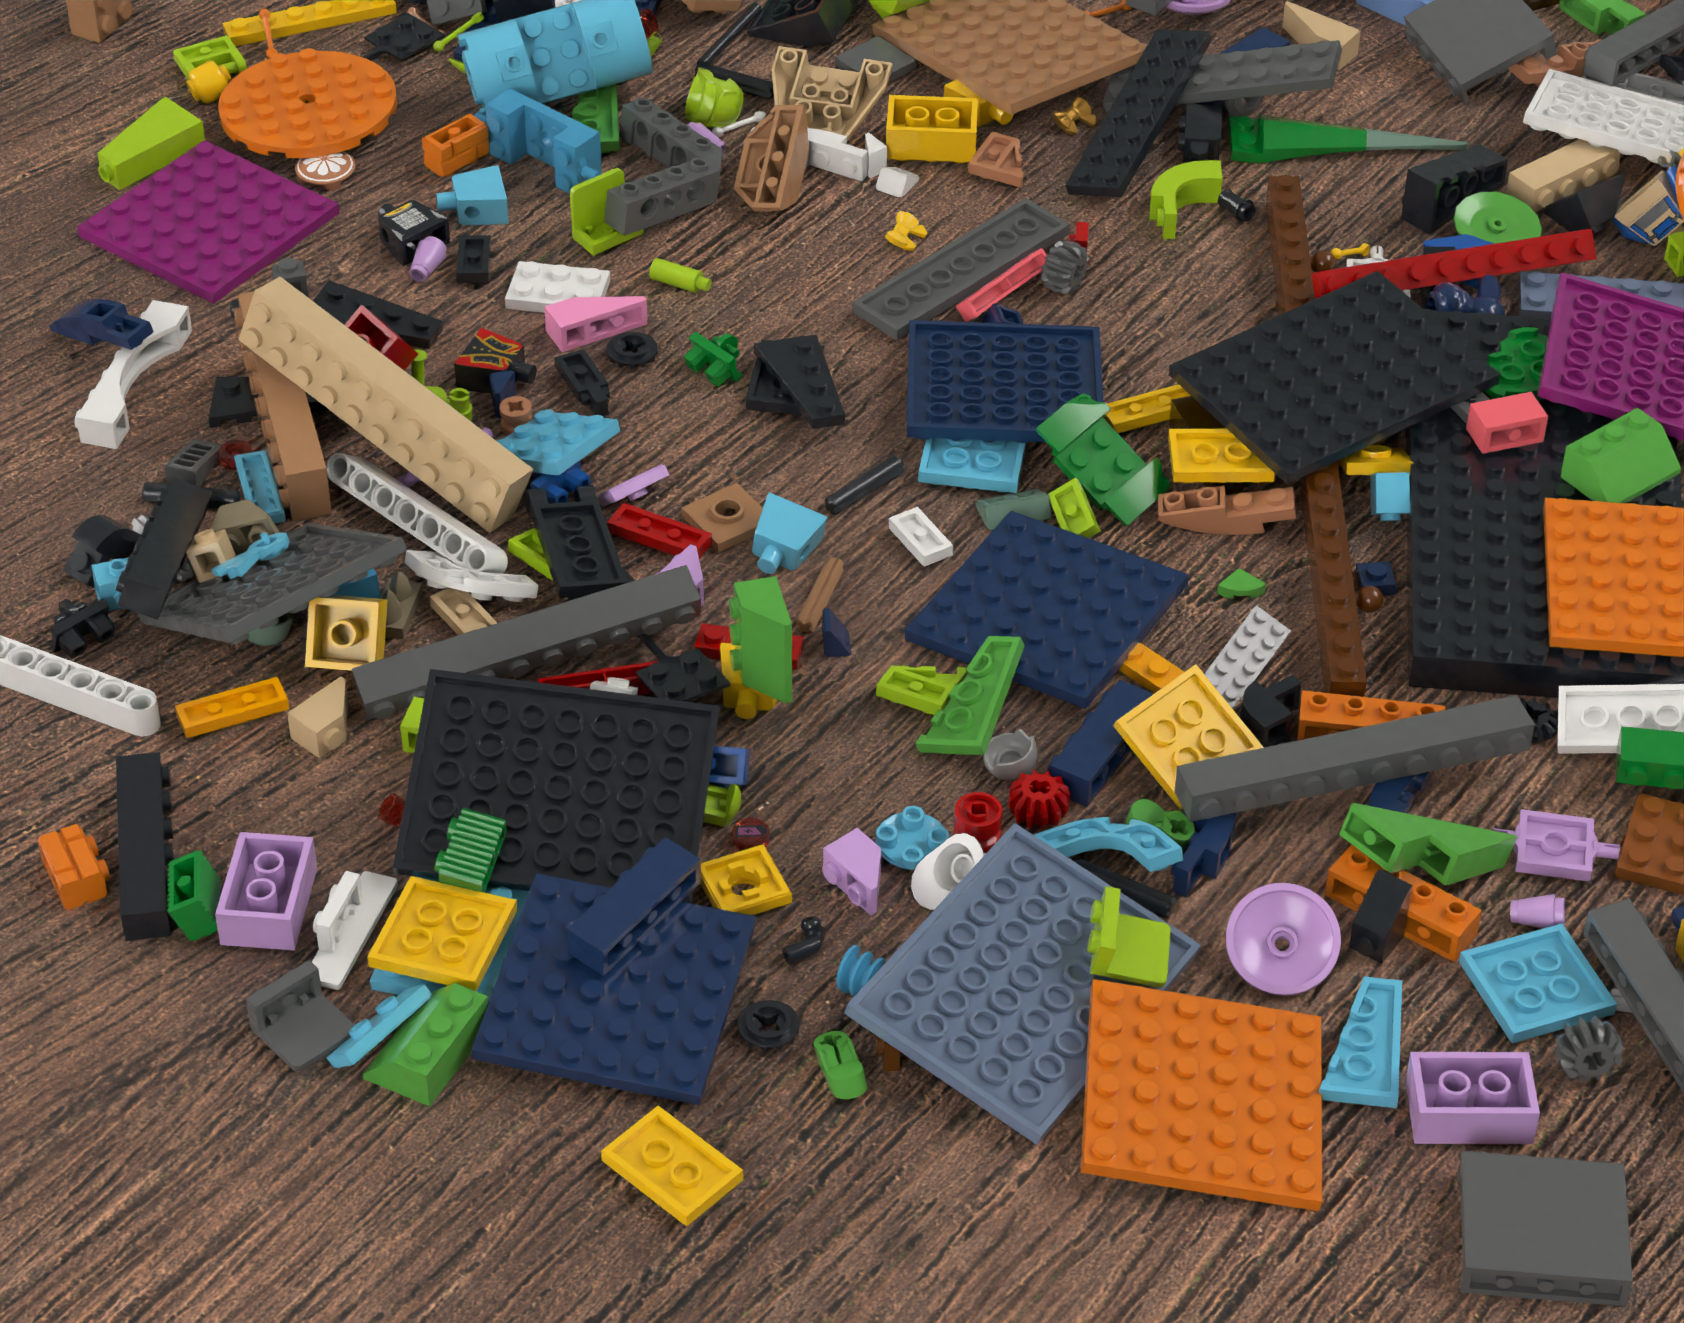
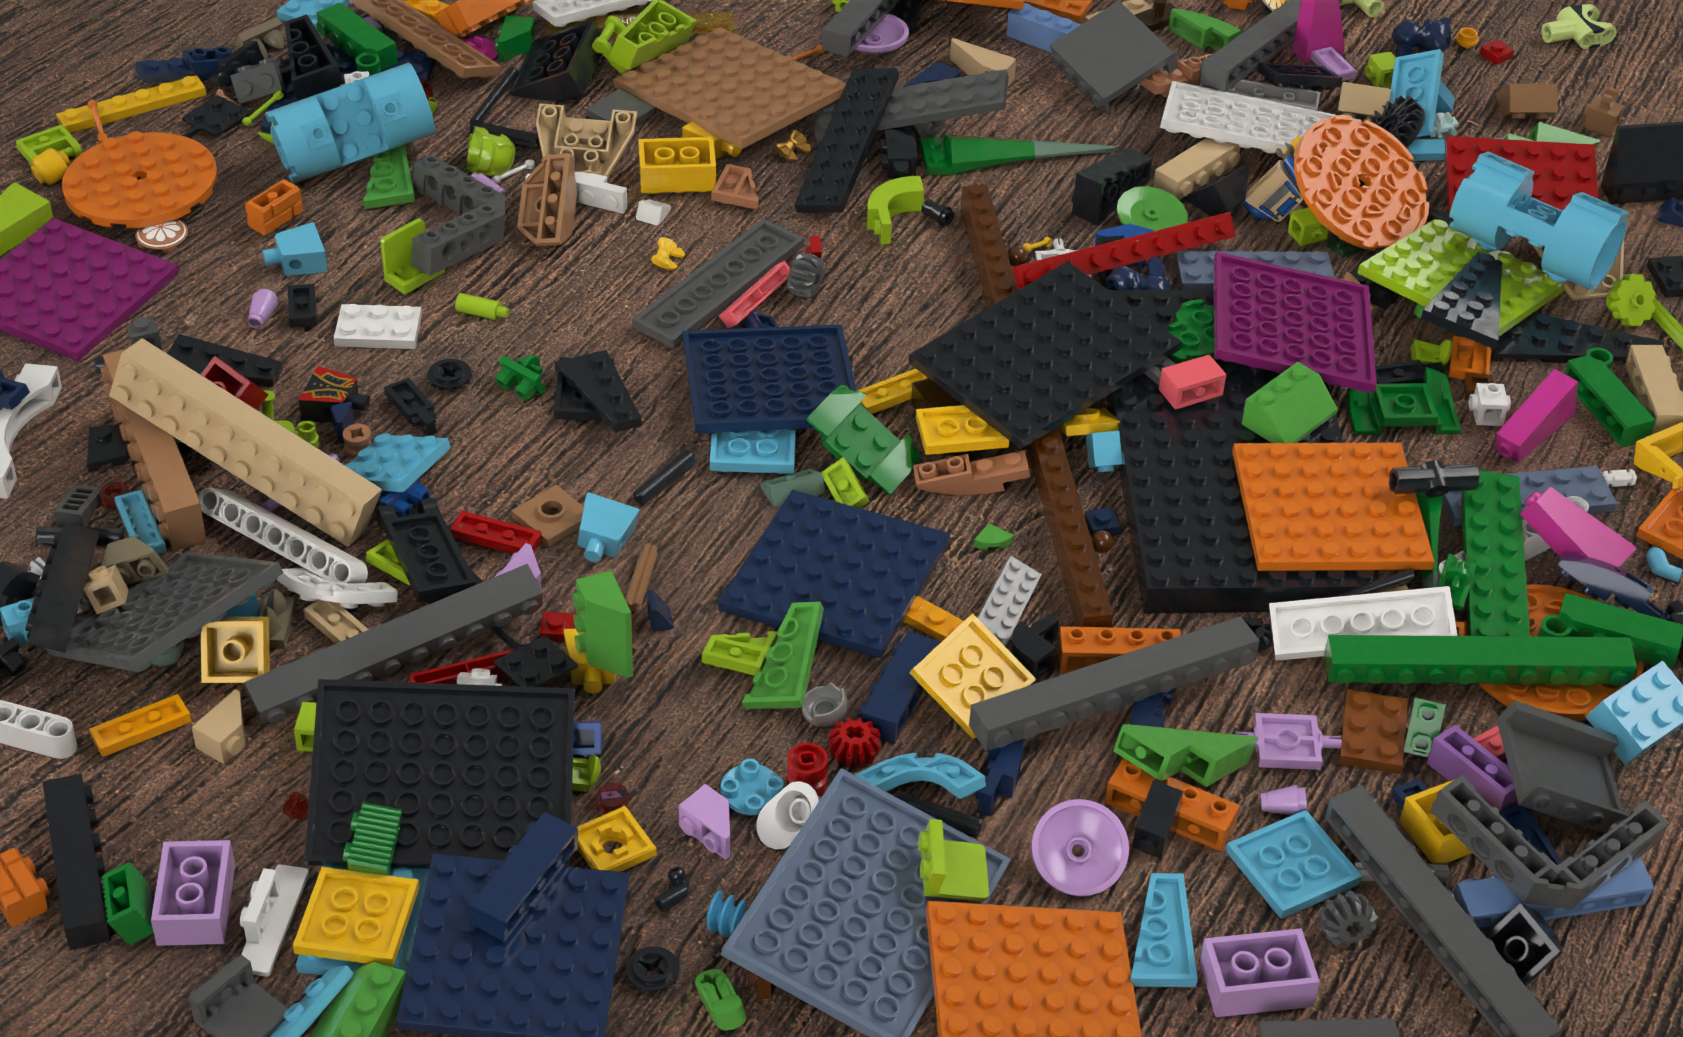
camera: 10 degrees left, 0 degrees up
medium azure piece [211,532,289,579] -> none
black torso [378,200,450,266] -> none
dark azure brick [474,88,602,194] -> none
bright pink slope [544,296,648,352] -> none
lavender plate [598,464,669,507] -> none
white slope [865,133,887,178] -> none
white plate [889,507,953,567] -> none
bright green piece [1125,799,1195,851] -> none

